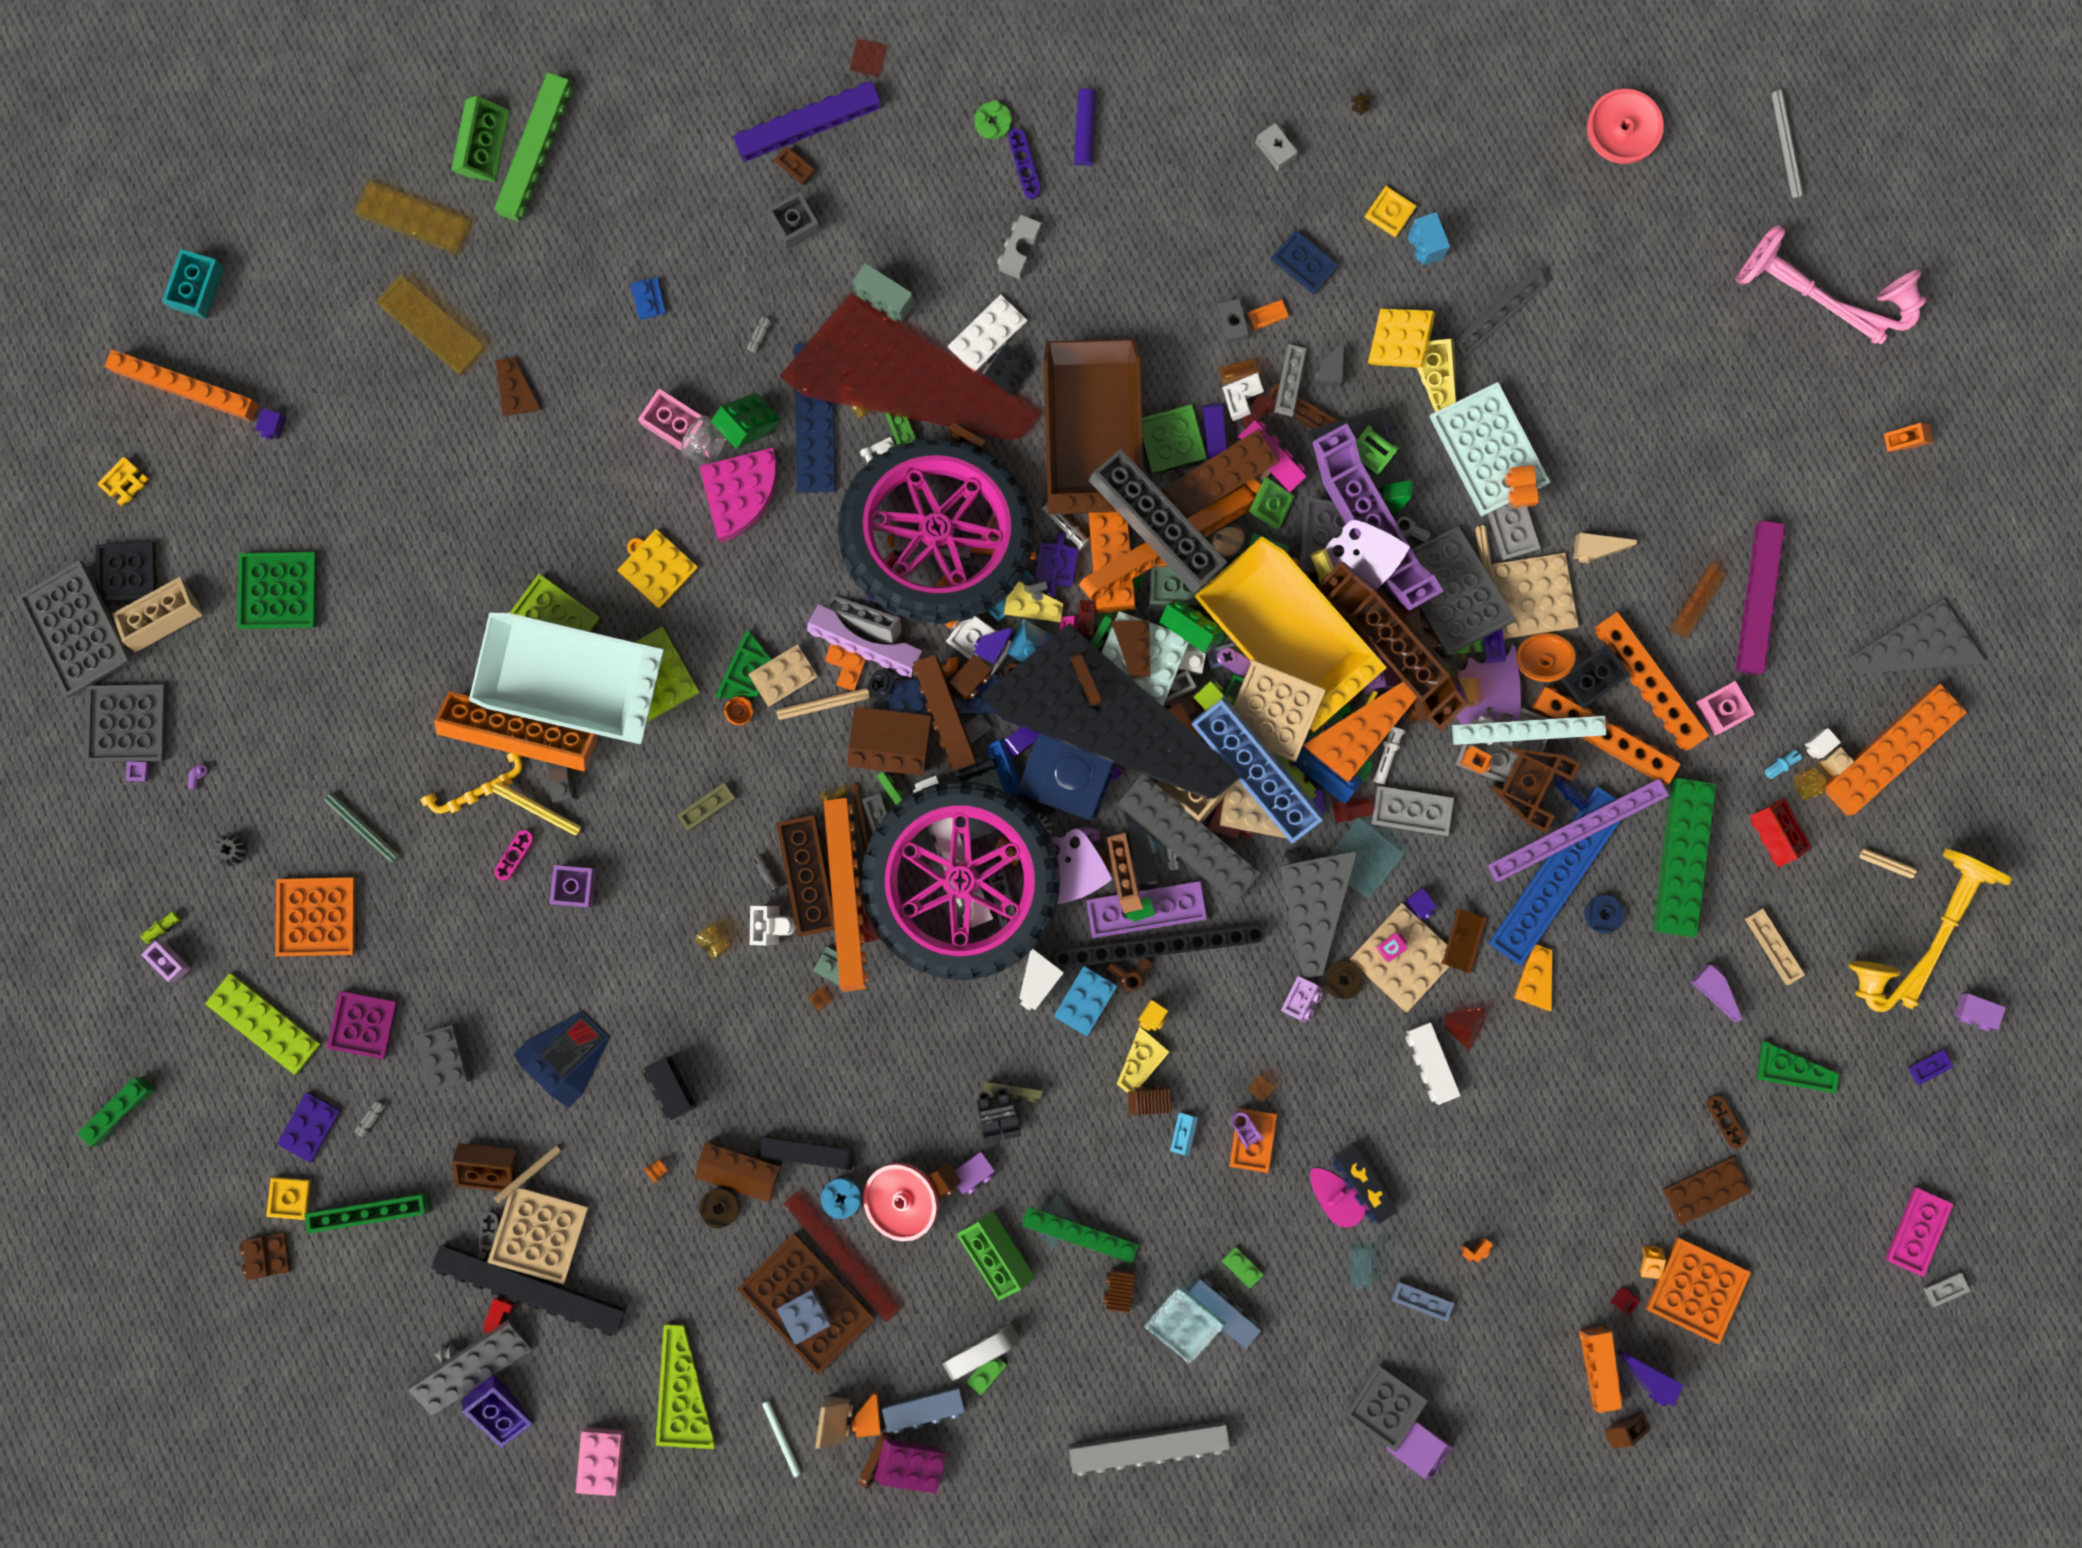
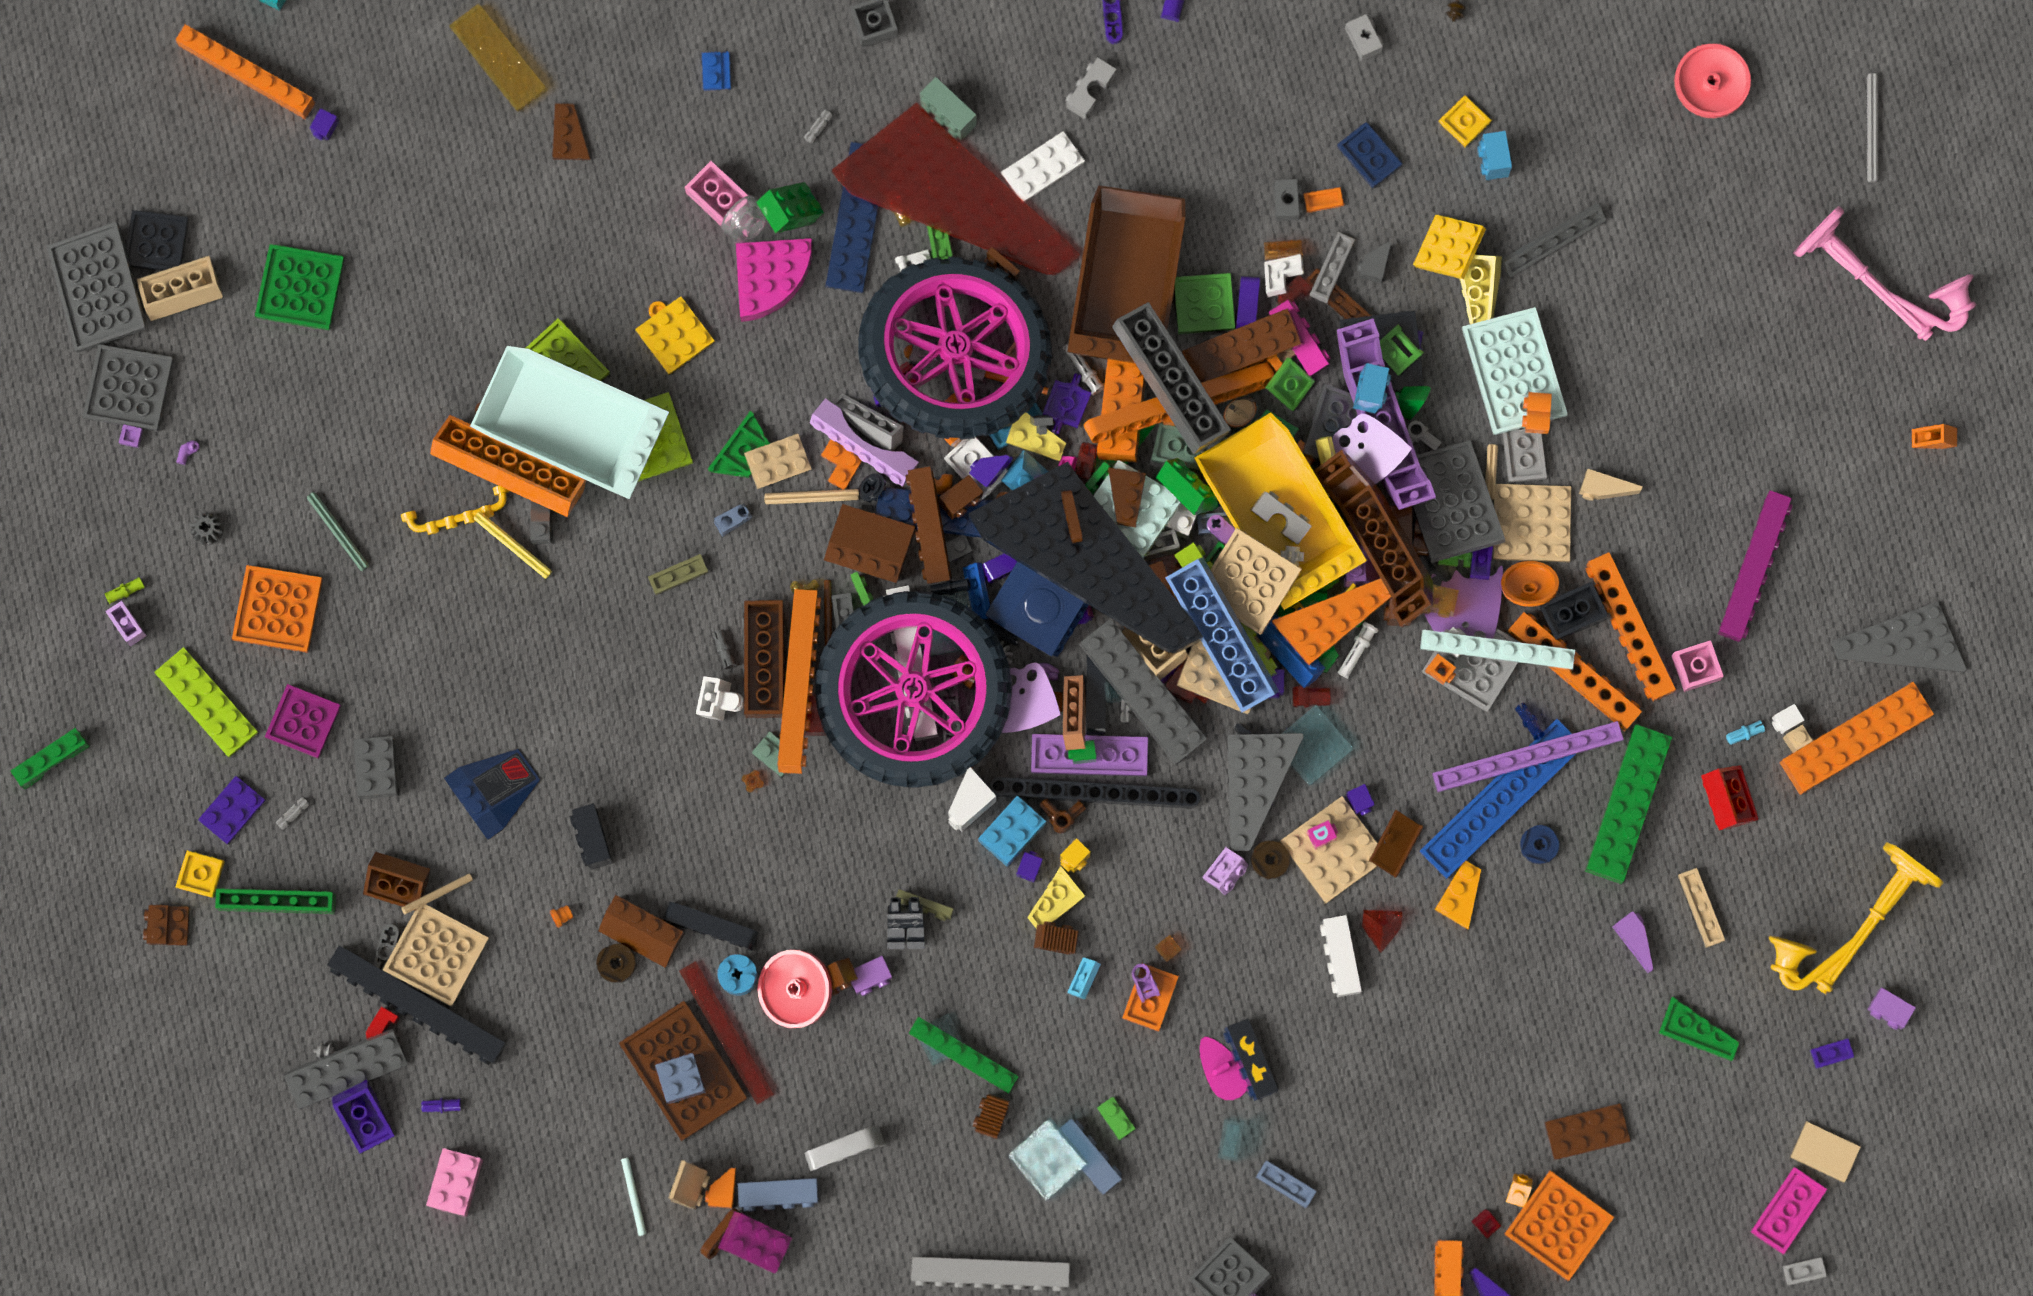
camera: 10 degrees right, 5 degrees down
yellow plate [97,457,149,507] -> none
dark pink beam [494,830,534,881] -> none
medium lavender brick [549,865,597,908] -> none
lime wing [656,1324,716,1449] -> none
clear yellow wheel [694,923,731,960] -> none
orange hair [724,696,753,726] -> none
bright green slope [956,1211,1035,1301] -> none
bright green plate [966,1357,1007,1395] -> none
black plate [982,343,1034,397] -> none
light grey plate [1371,786,1454,836] -> none
orange bracket [1460,1238,1493,1263] -> none
reddish brown wedge [1488,748,1581,833] -> none
clear orange fence [1669,562,1726,639] -> none
reddish brown beam [1706,1095,1746,1148] -> none
clear yellow brick [1794,768,1827,801] -> none
tan axle [1859,848,1917,878] -> none
none -> dark purple axle [421,1098,461,1113]
none -> sand blue leg [714,504,752,537]
none -> dark purple brick [1016,851,1043,883]
none -> light grey arch [1250,491,1312,544]
none -> white gear [1281,546,1304,566]
none -> dark azure brick [1353,363,1391,413]
none -> tan tile [1790,1122,1860,1183]

